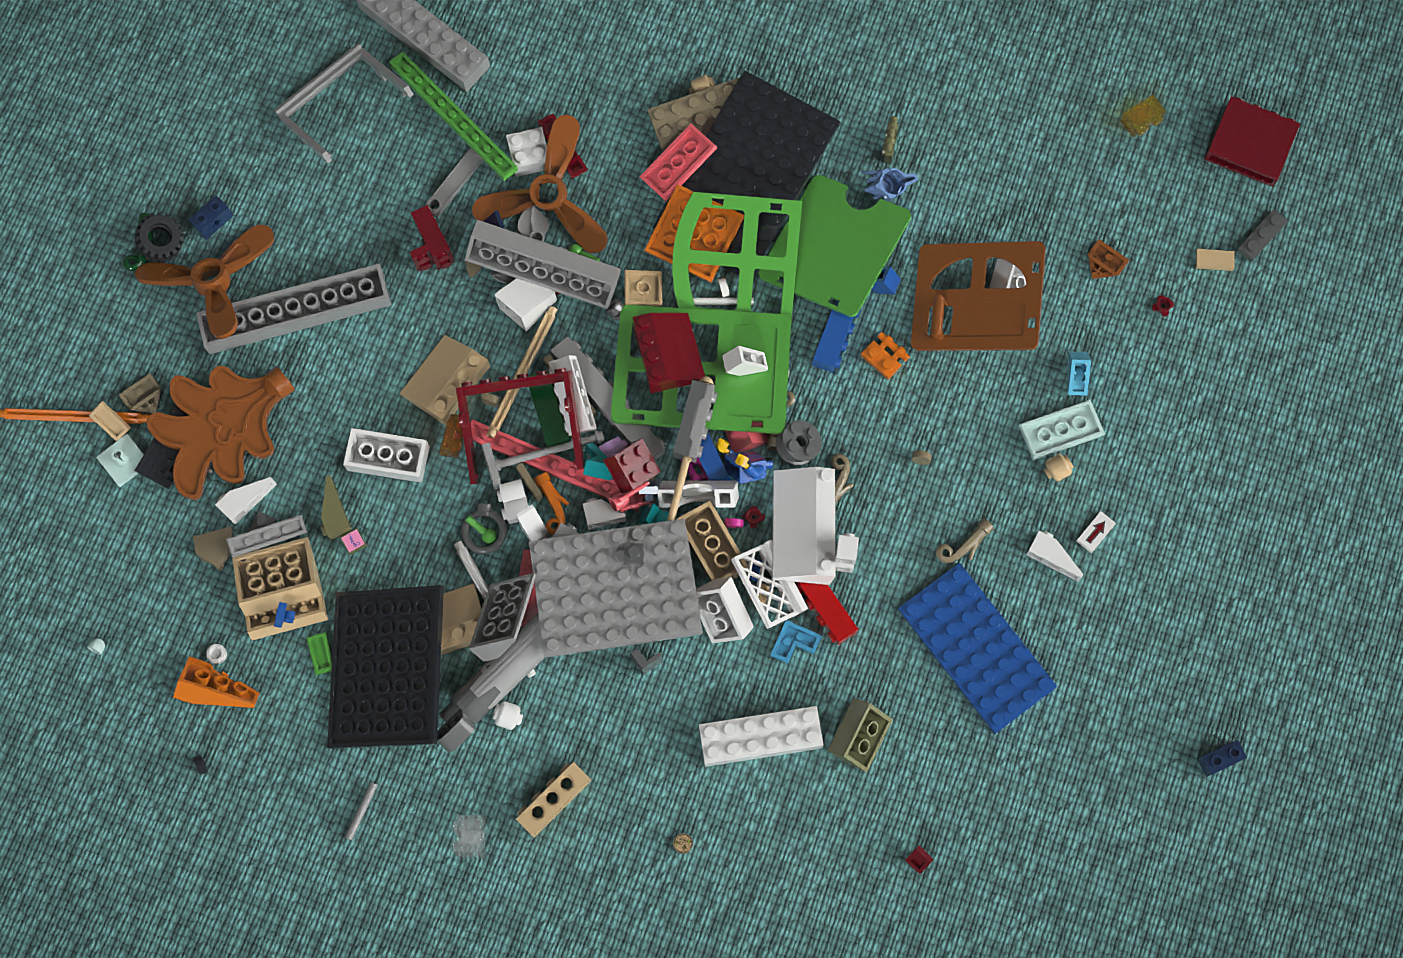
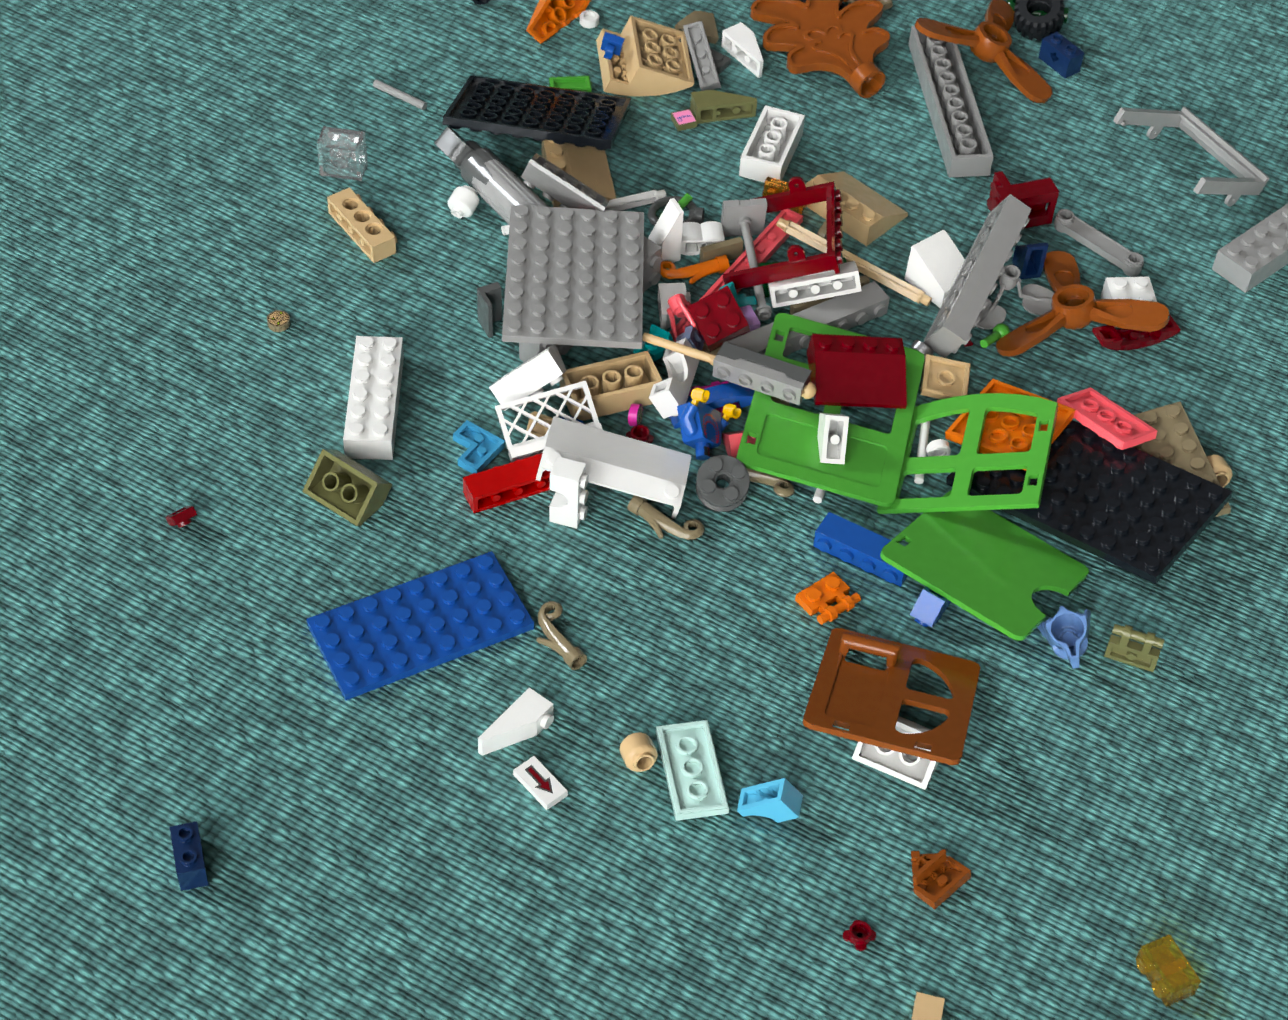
camera: 95 degrees right, 25 degrees down
bright green plate [389,52,518,181] -> none
dark grey plate [624,543,644,565] -> none
dark tan tile [912,450,932,465] -> none

